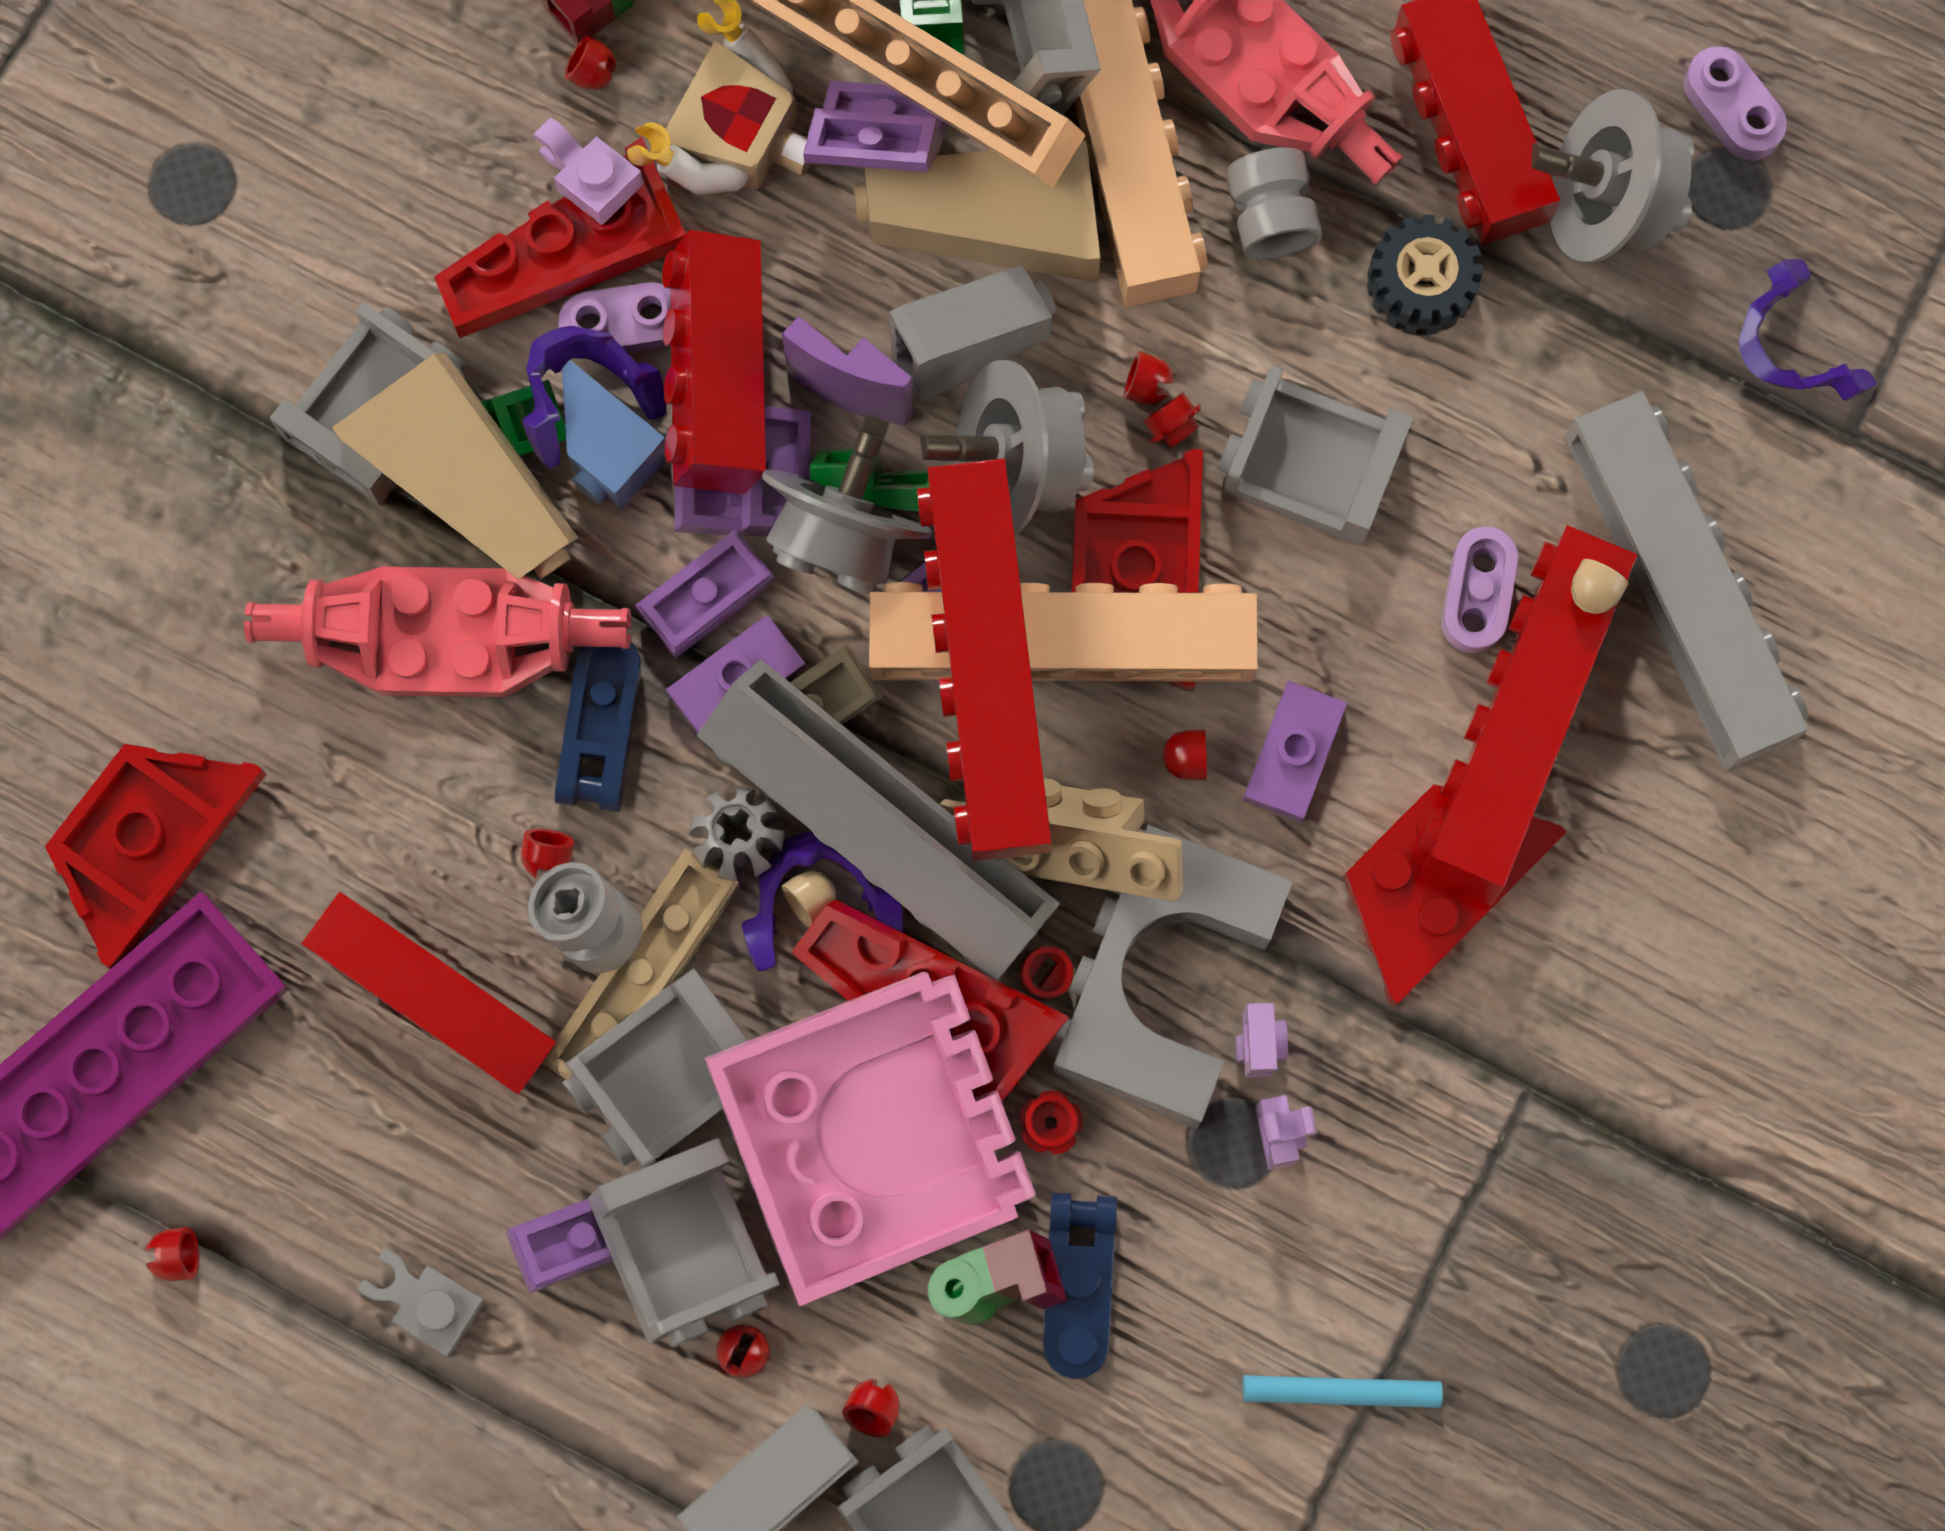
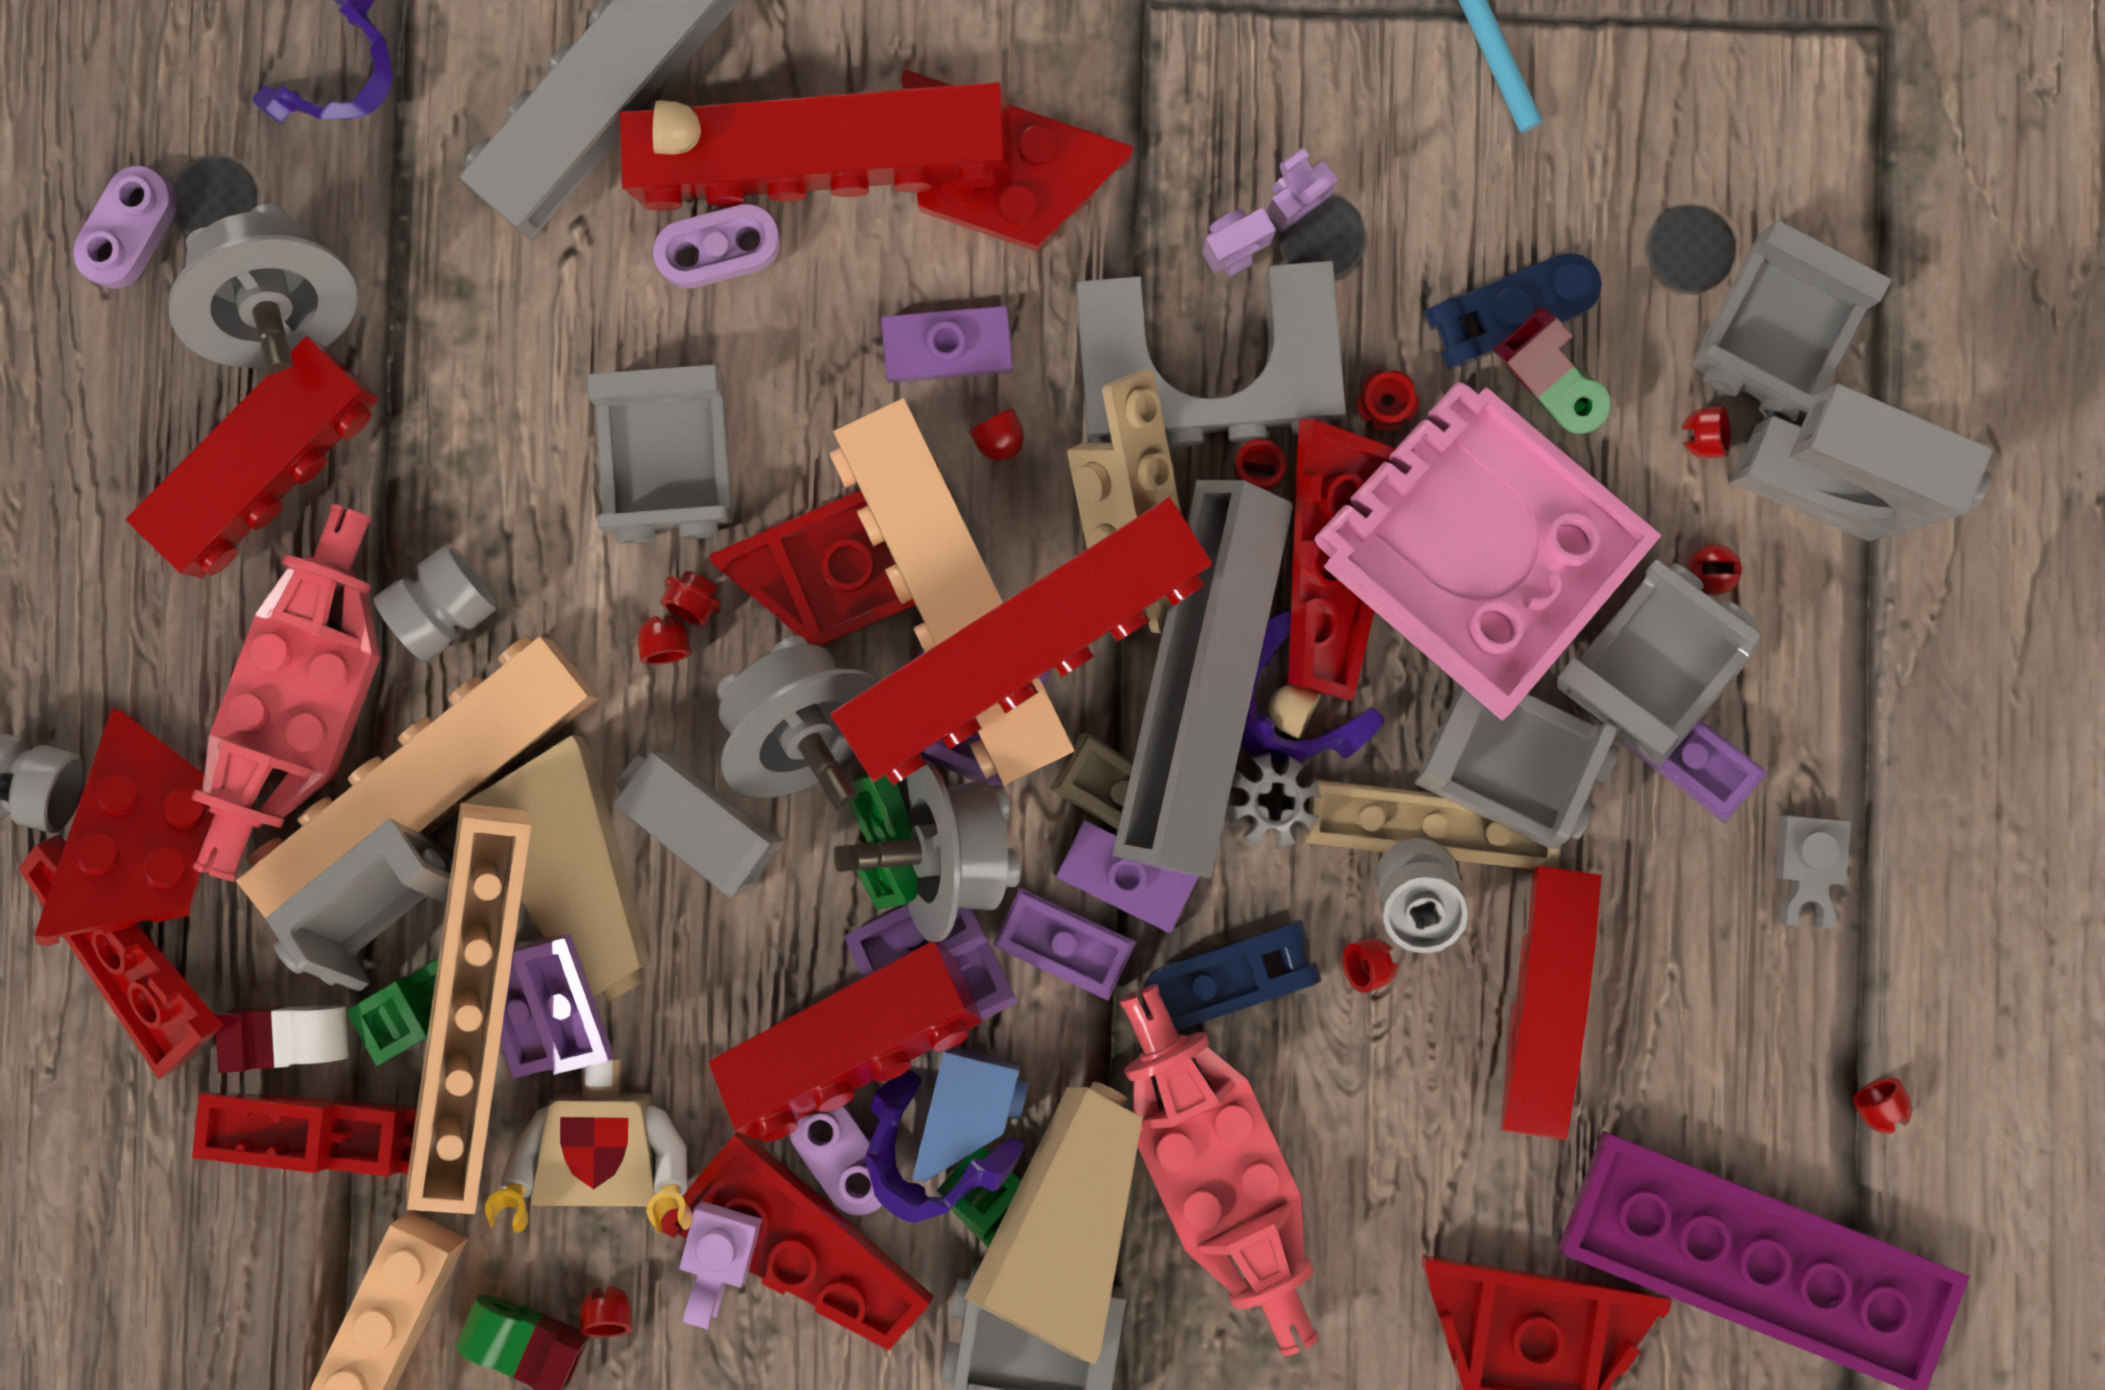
camera: 115 degrees left, 10 degrees up
medium lavender slope [782,316,913,425] -> none
black wheel [1367,214,1483,335] -> none

